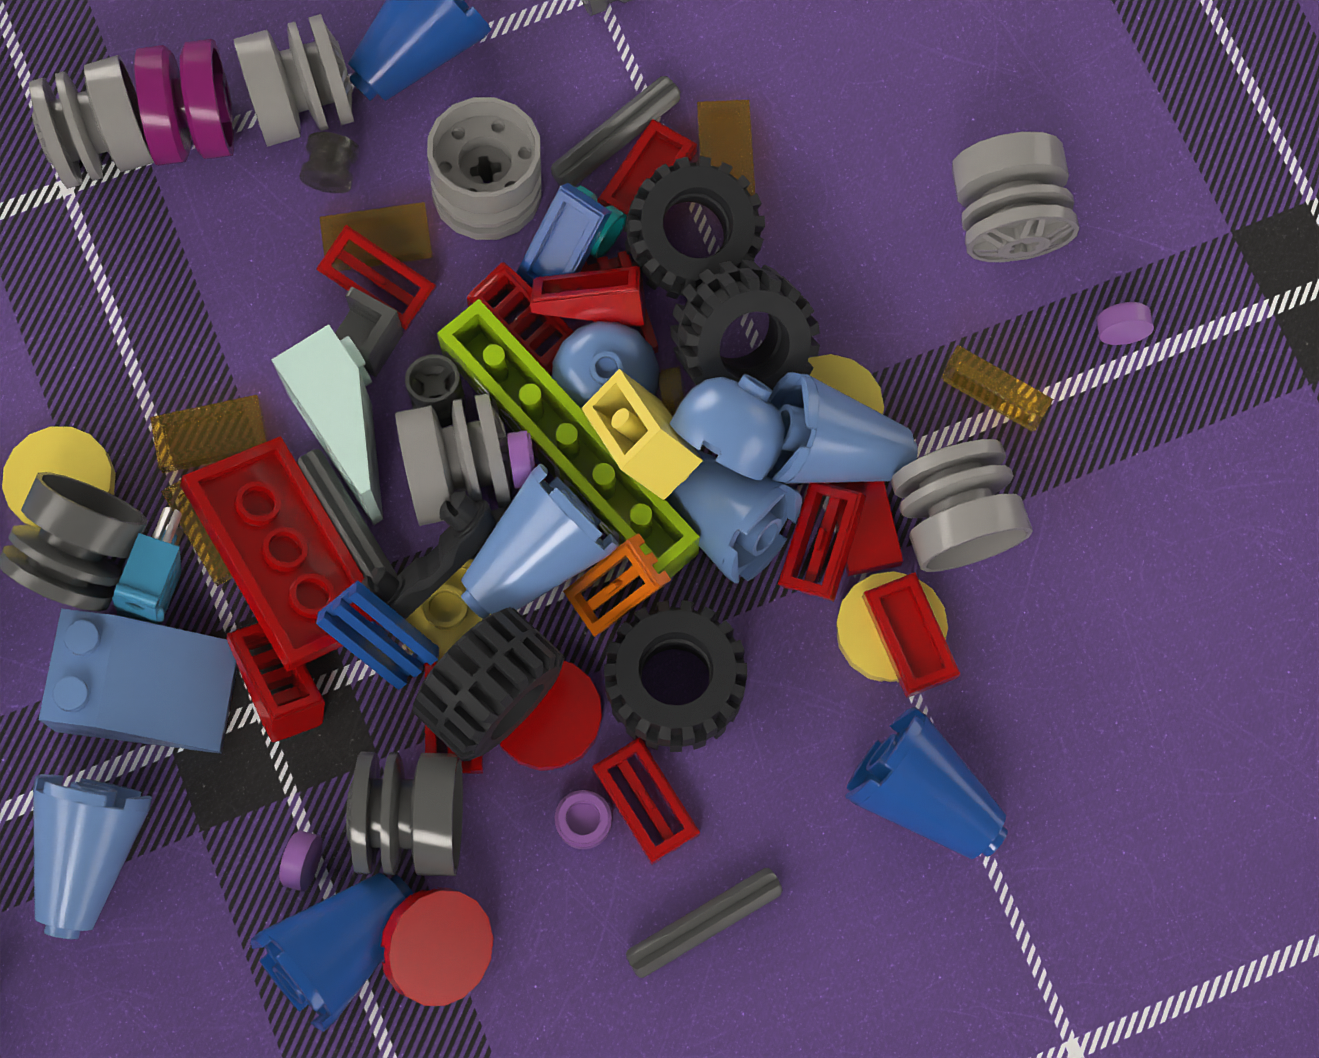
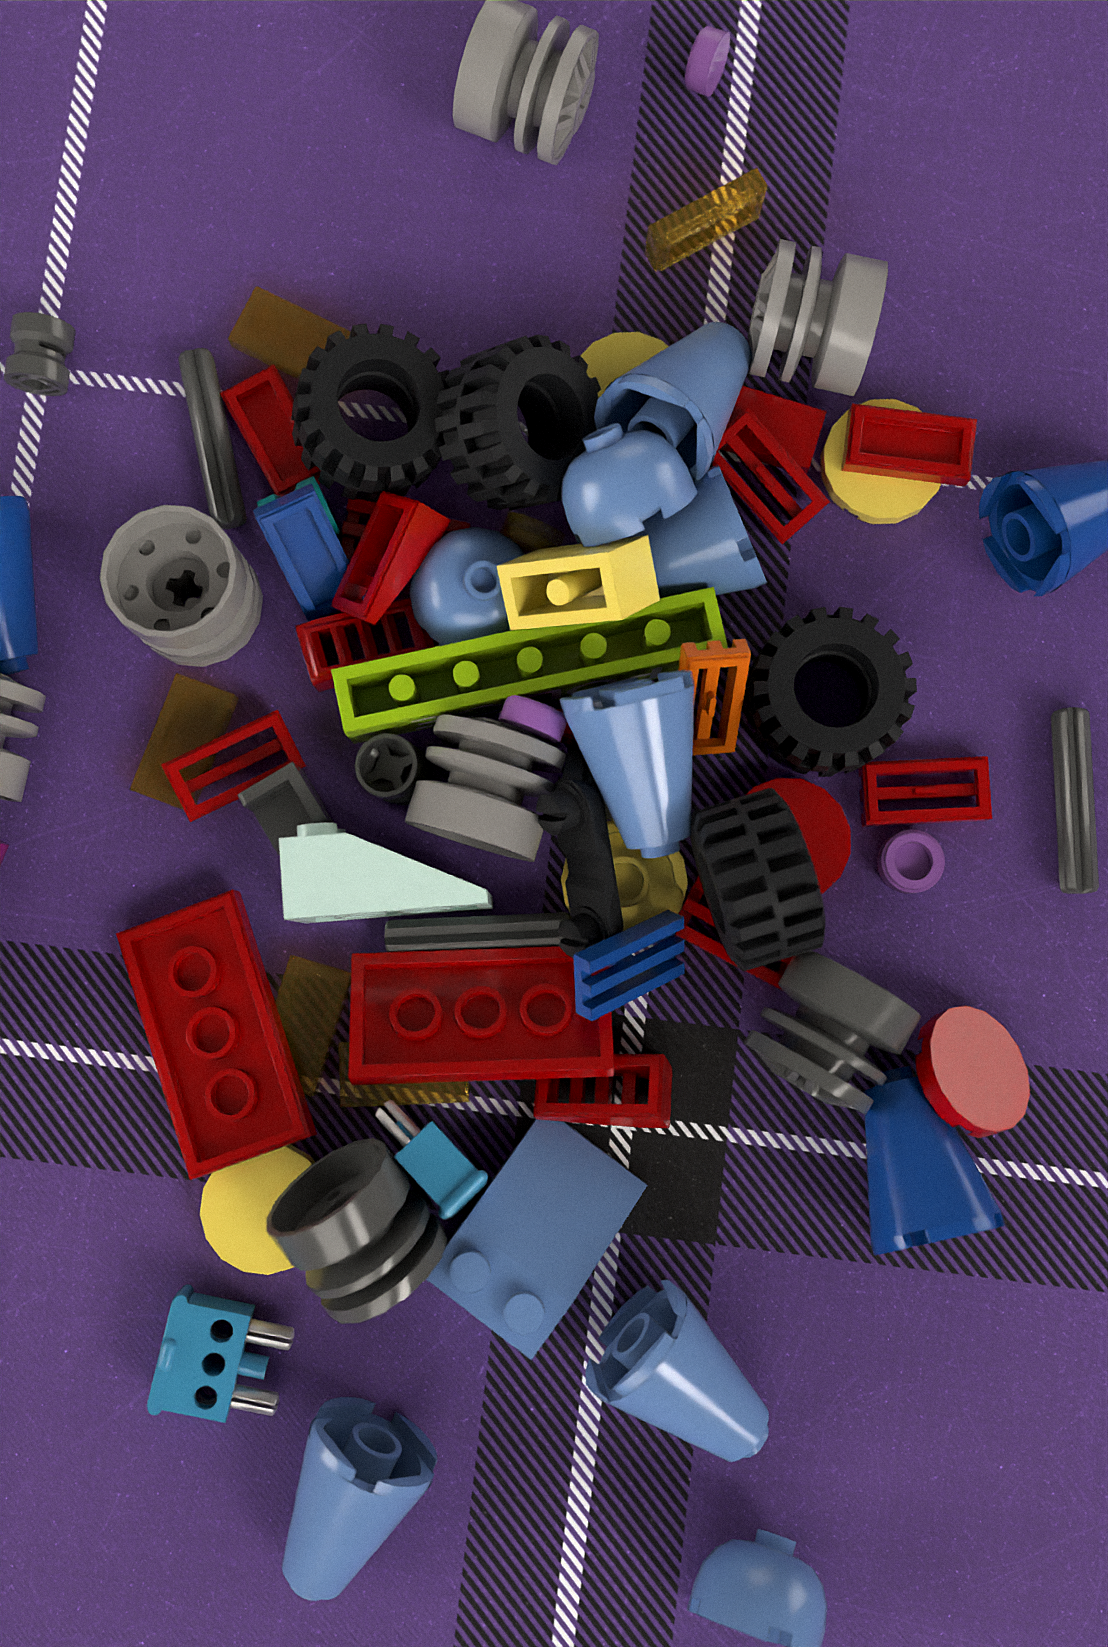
camera: 60 degrees left, 10 degrees up
medium lavender tile [279,830,322,892] -> none
clear smoke wheel [299,132,360,194] -> none
none -> red tile [116,889,317,1180]

